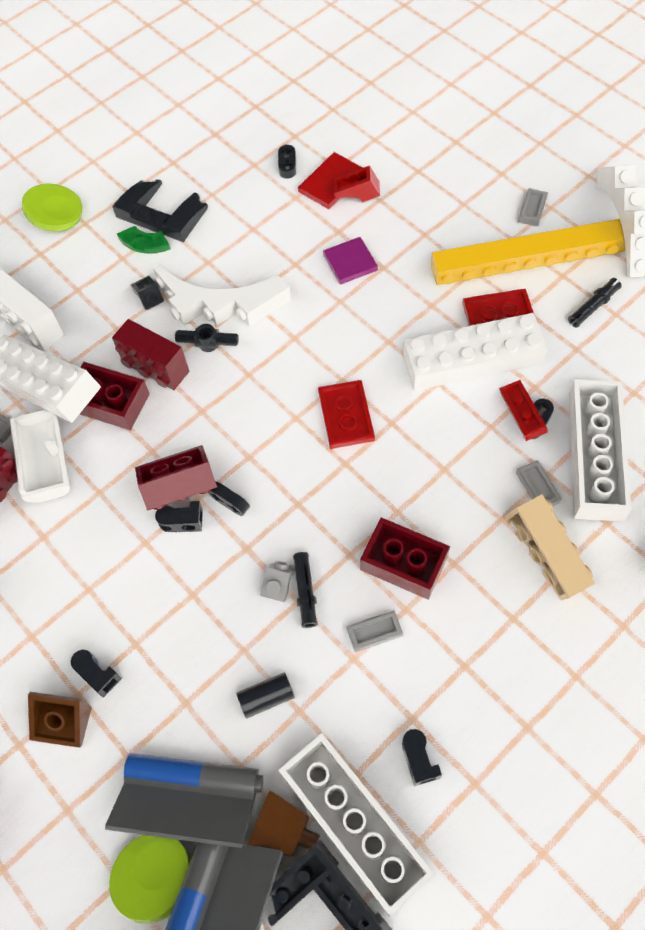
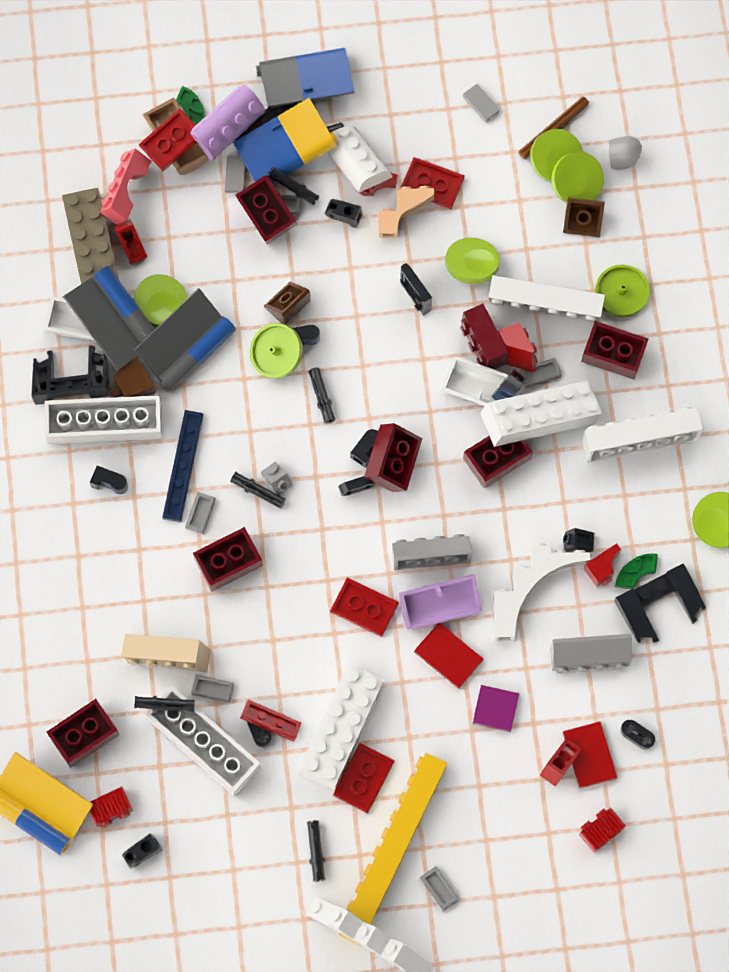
camera: 120 degrees right, 10 degrees up
dark red brick [112,319,190,390] -> none
black axle [175,324,239,352] -> none
black brick [236,672,295,719] -> none
none -> black pin [134,695,195,712]
none -> dark blue tile [162,410,204,522]
none -> lime piece [250,323,303,379]
none -> black pin [308,367,336,424]
none -> light grey slope [392,534,472,570]
none -> lavender container [398,574,483,630]
none -> red tile [414,623,484,689]
none -> black leg [491,369,527,401]
none -> light grey slope [550,634,632,673]
none -> red brick [579,808,626,853]
none -> red arch [583,543,621,587]

